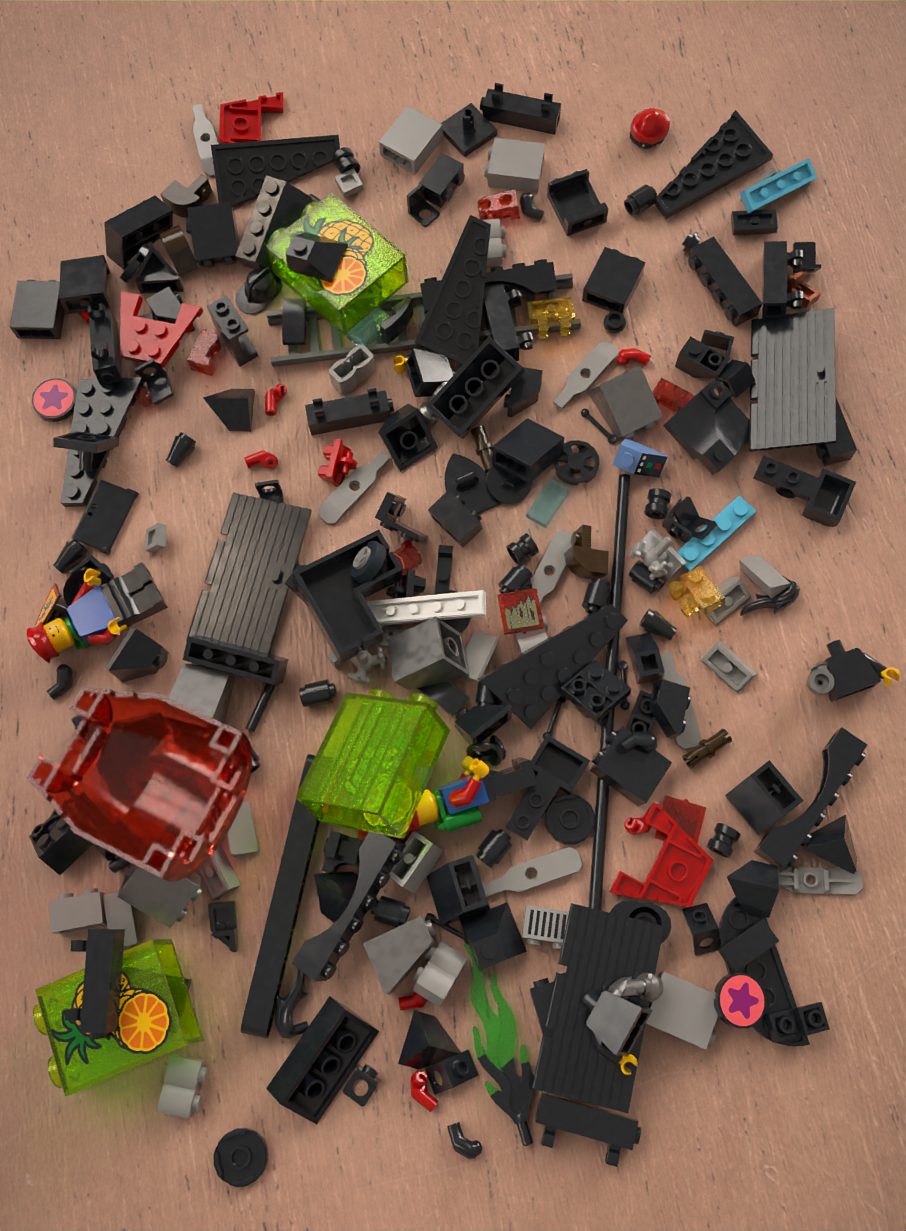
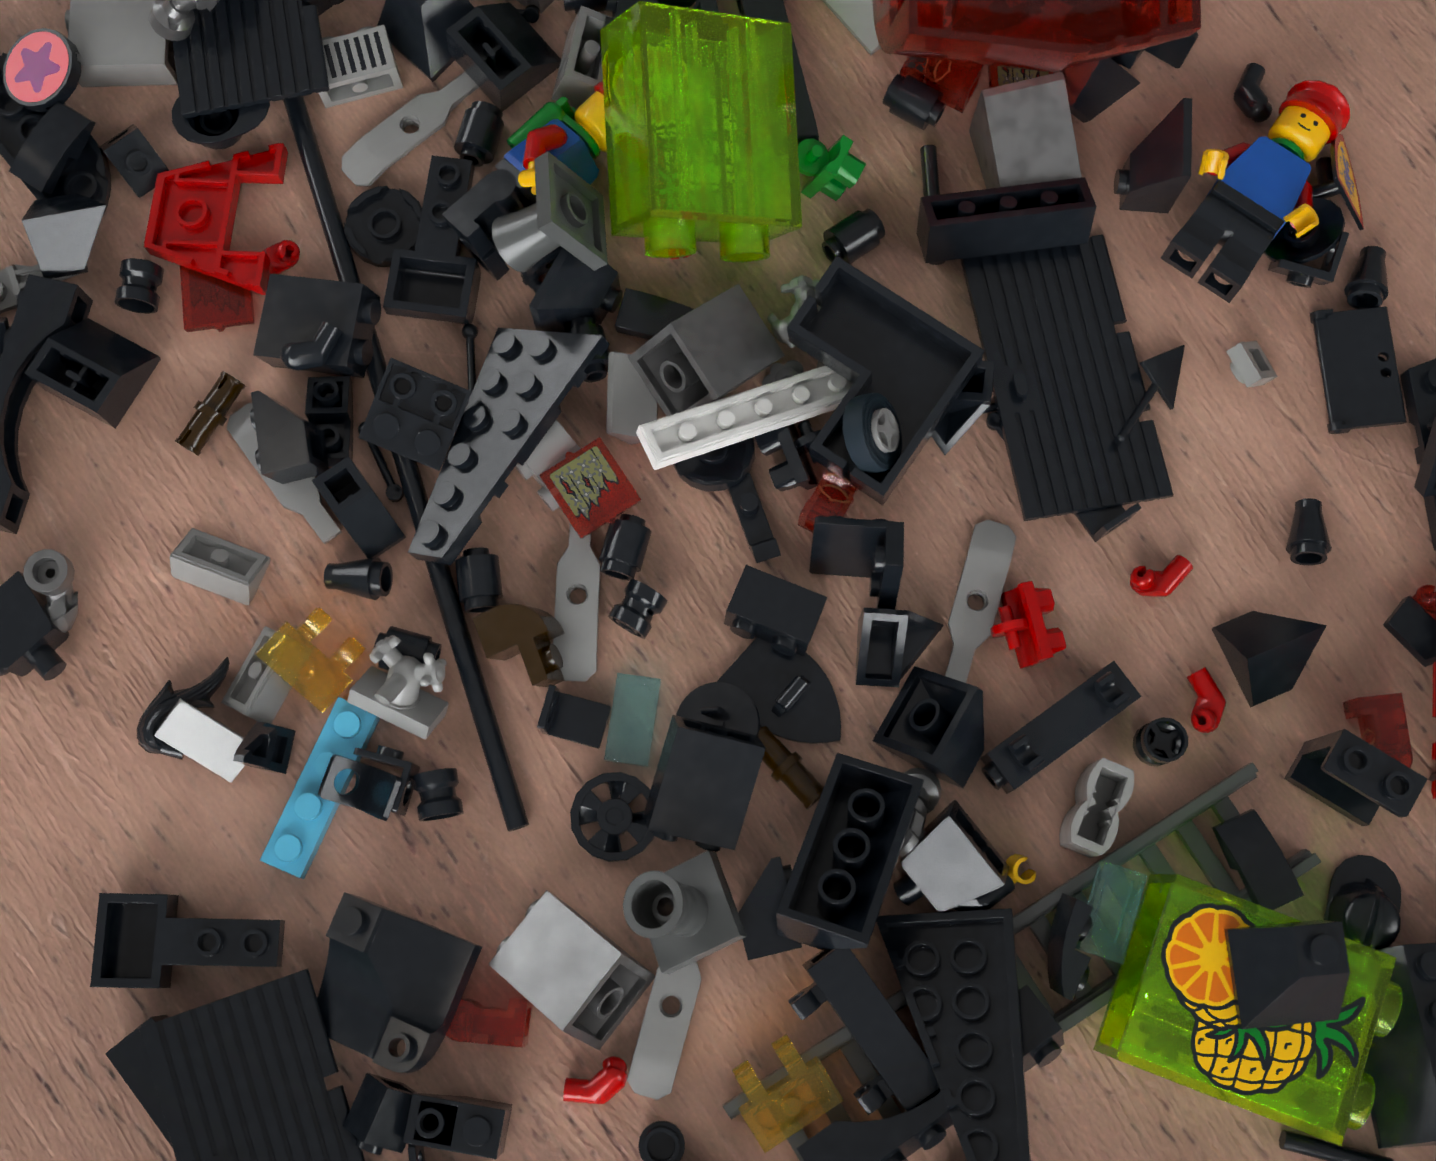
camera: 150 degrees right, 5 degrees up
black hinge [581,408,617,444] -> none
slope [612,438,668,478] -> none
none -> black slope [233,722,296,774]
none -> dark grey plant [492,151,608,272]
none -> black bracket [537,684,611,749]
none -> dark grey plant [623,850,747,974]
none -> green hips [792,135,866,201]
none -> black slope [855,608,944,688]
none -> black piece [1117,345,1185,442]
none -> black wheel [1133,717,1188,767]

